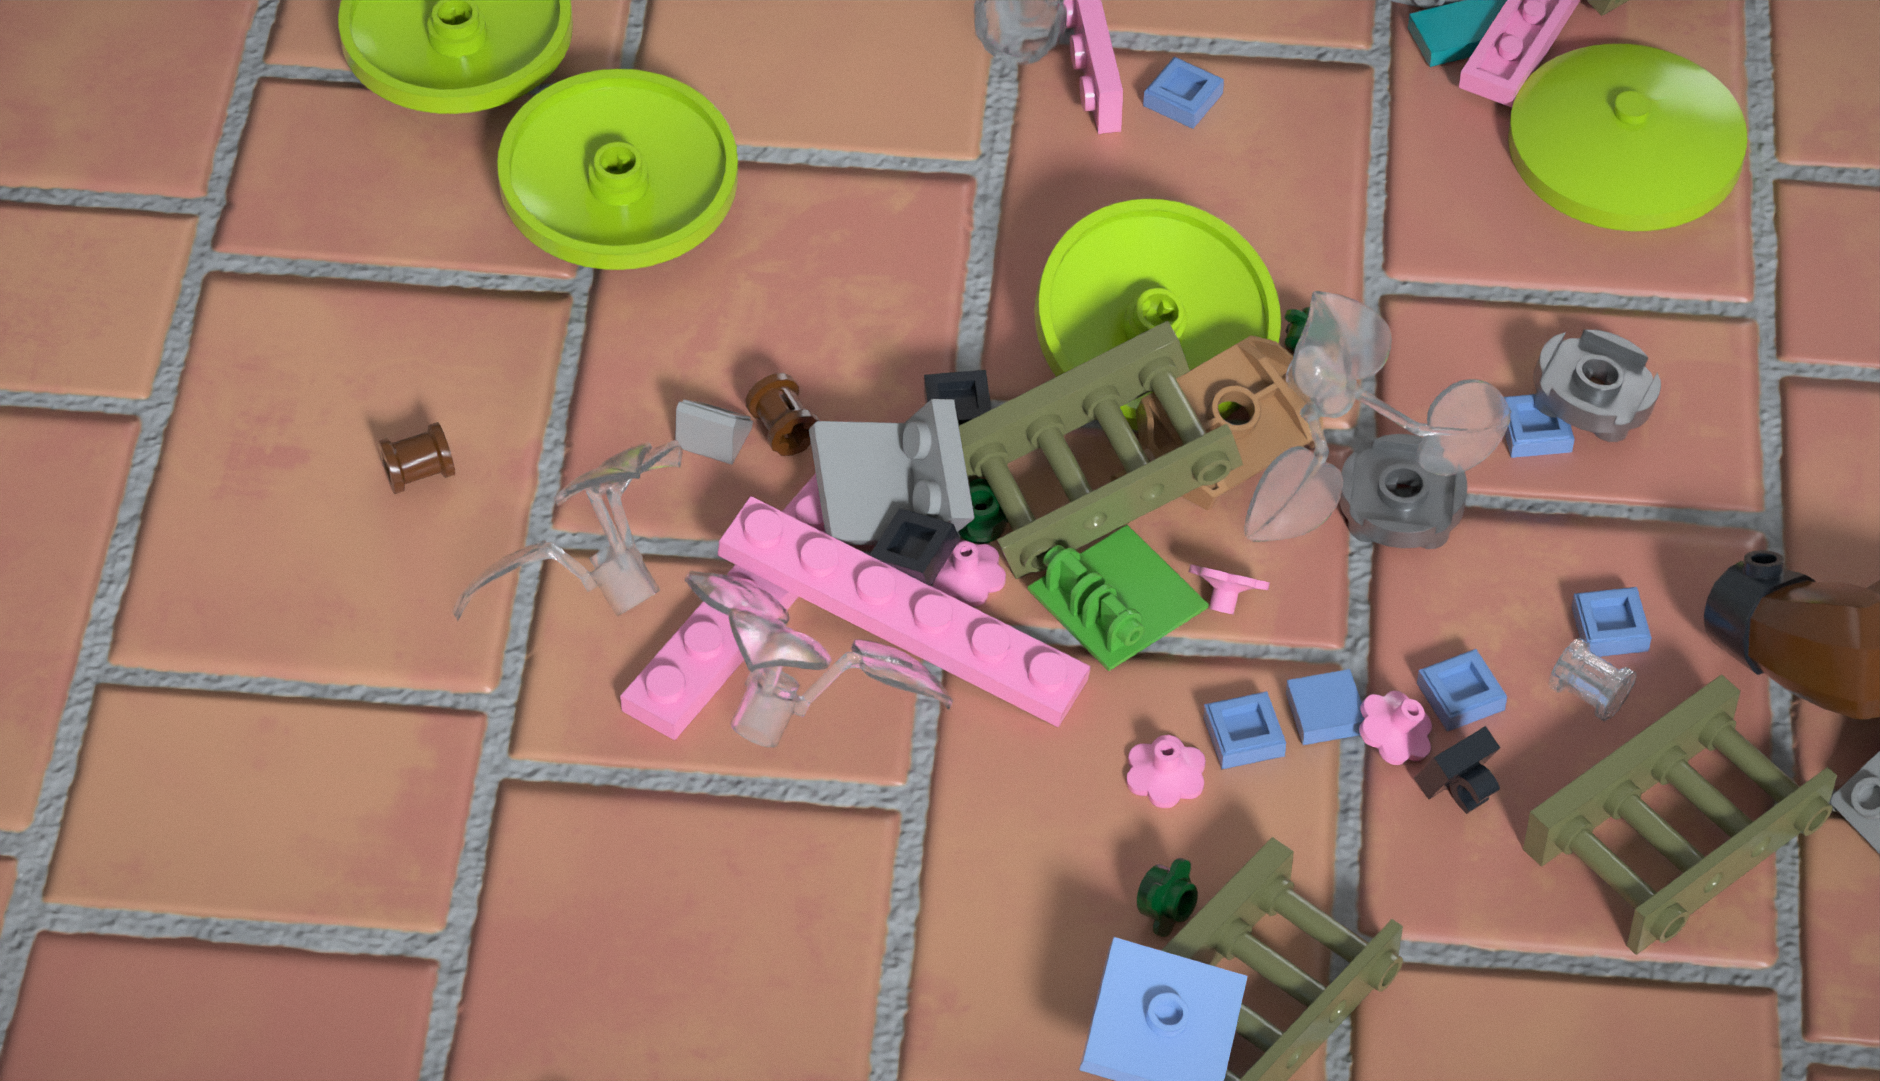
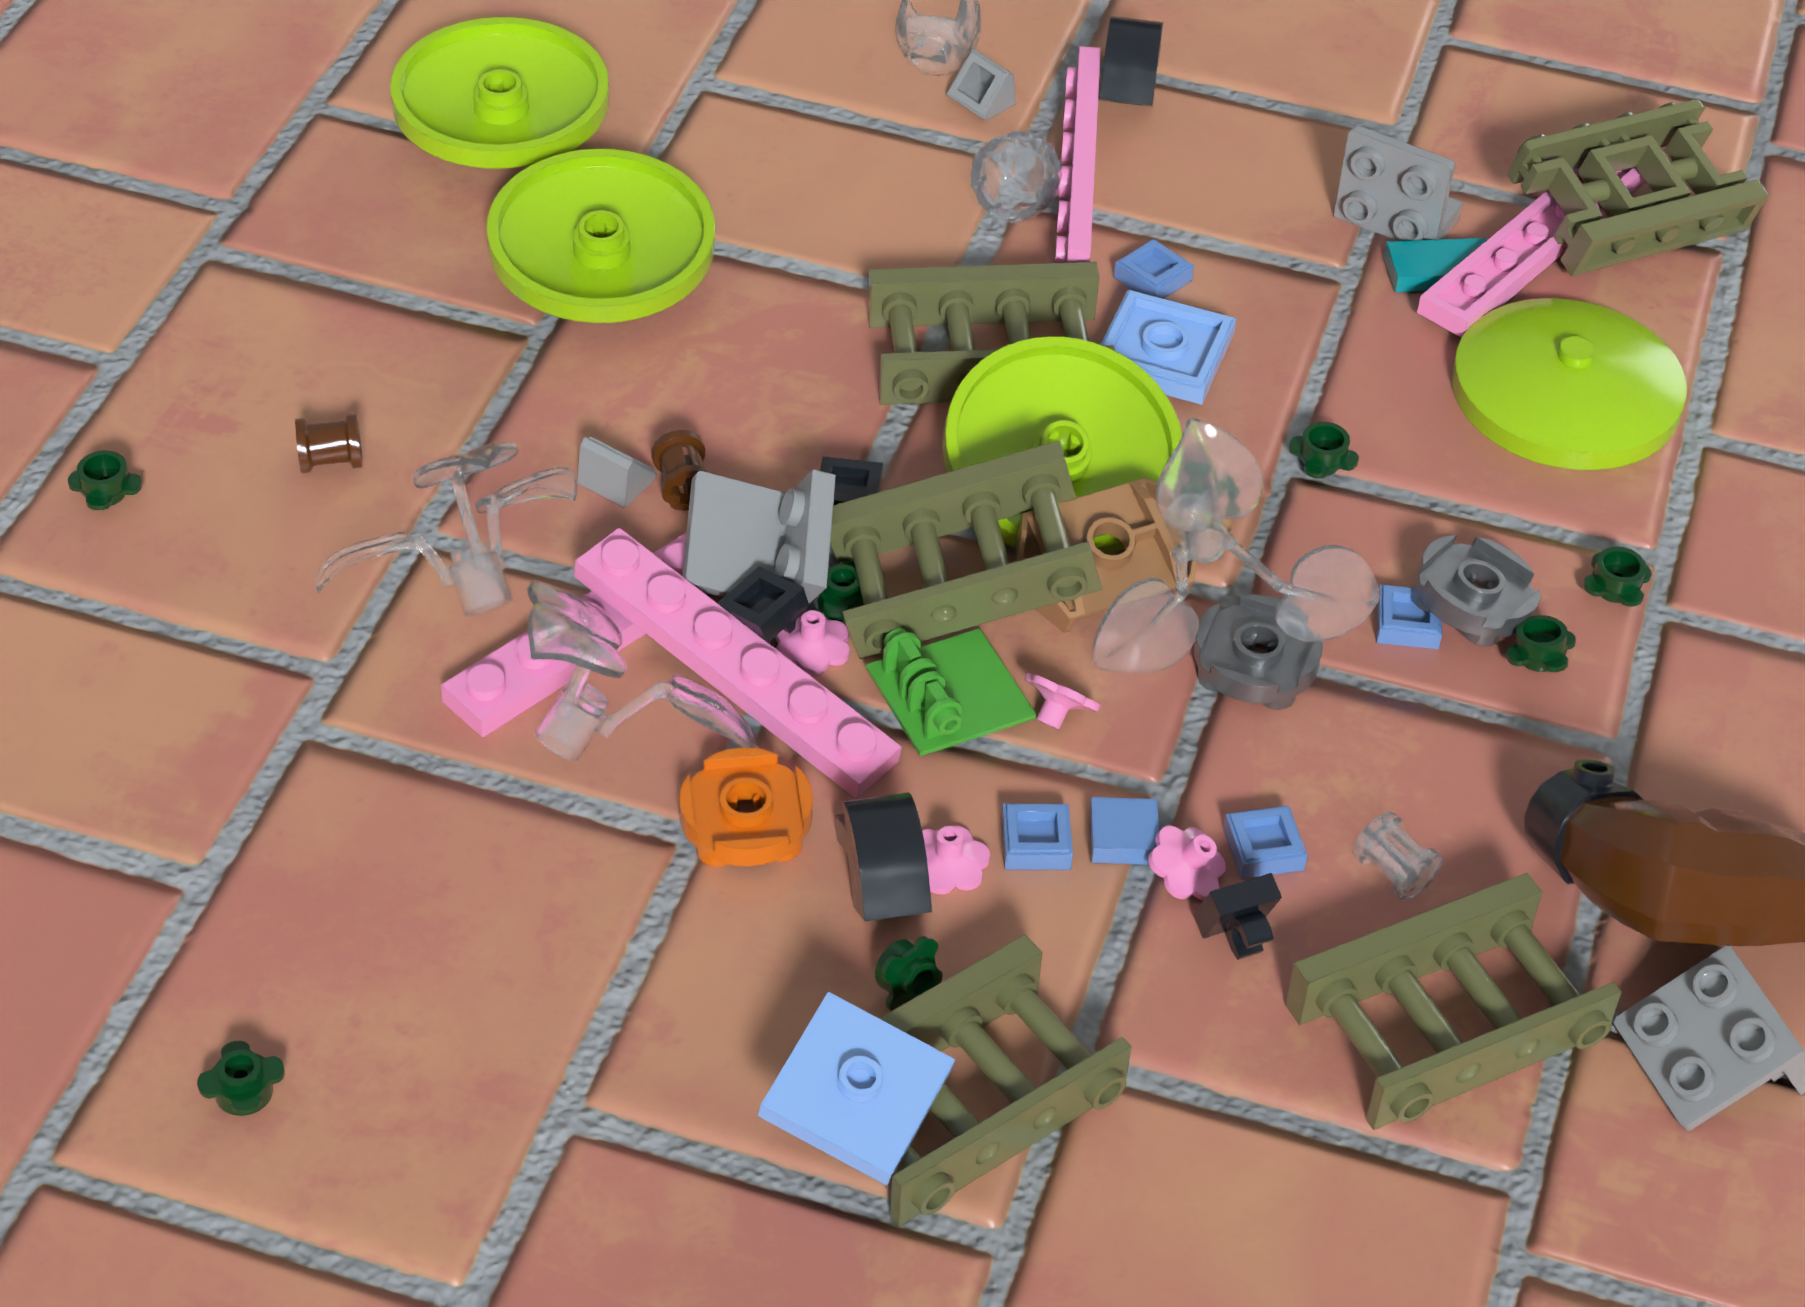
camera: 10 degrees right, 5 degrees down
medium blue tile [1571,587,1652,658] -> none
none -> dark green plate [68,450,142,510]
none -> orange plate [679,747,813,867]
none -> black brick [835,792,932,921]
none -> olive fence [868,262,1115,405]
none -> light blue plate [1101,290,1237,405]
none -> dark green plate [1289,422,1359,479]
none -> dark green plate [1506,615,1576,672]
none -> dark green plate [1583,547,1652,607]

